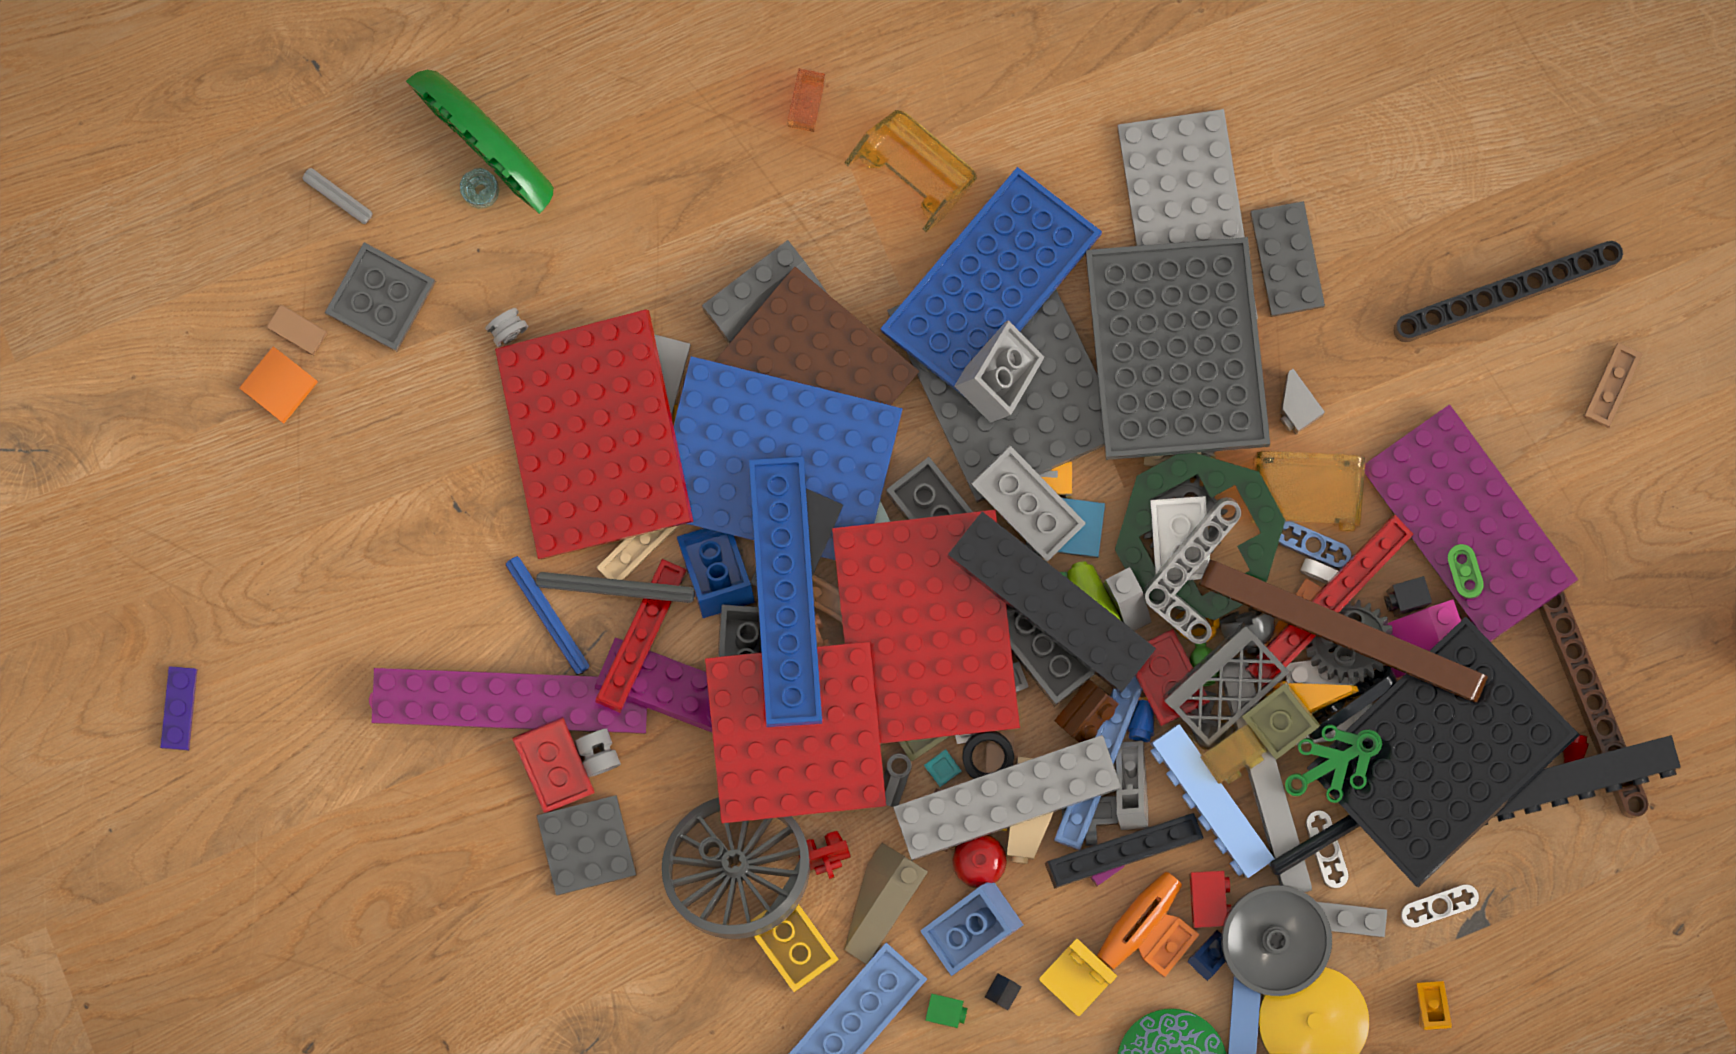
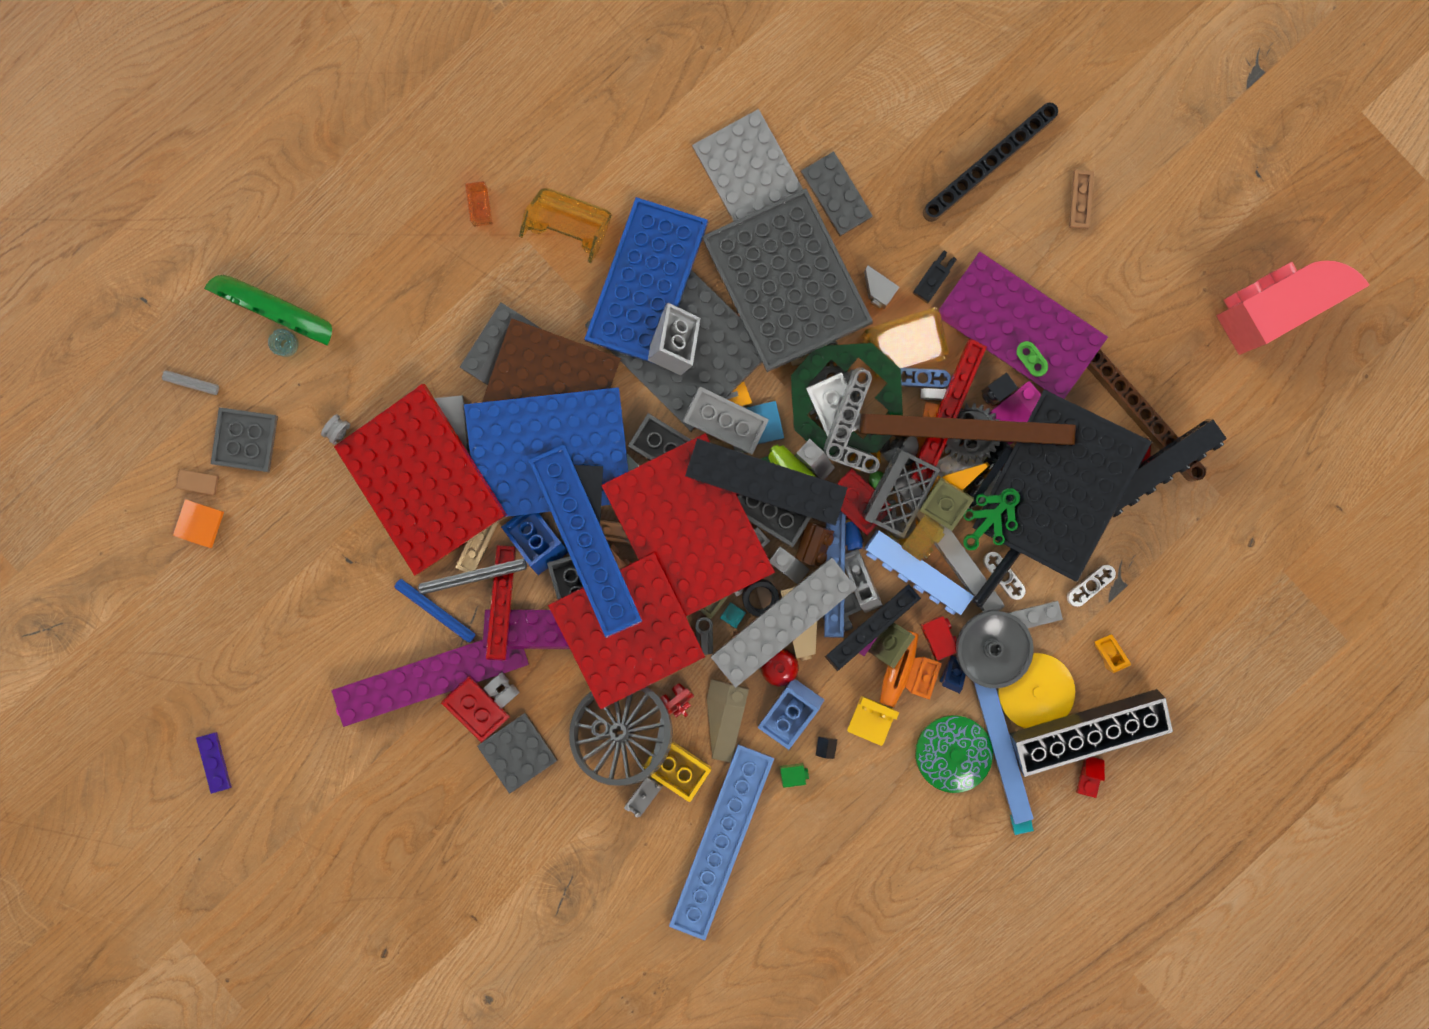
camera: 25 degrees left, 5 degrees up
none -> light grey hinge [624,776,663,818]
none -> light grey slope [769,547,810,584]
none -> olive plate [868,623,915,669]
none -> black hinge [913,250,957,304]

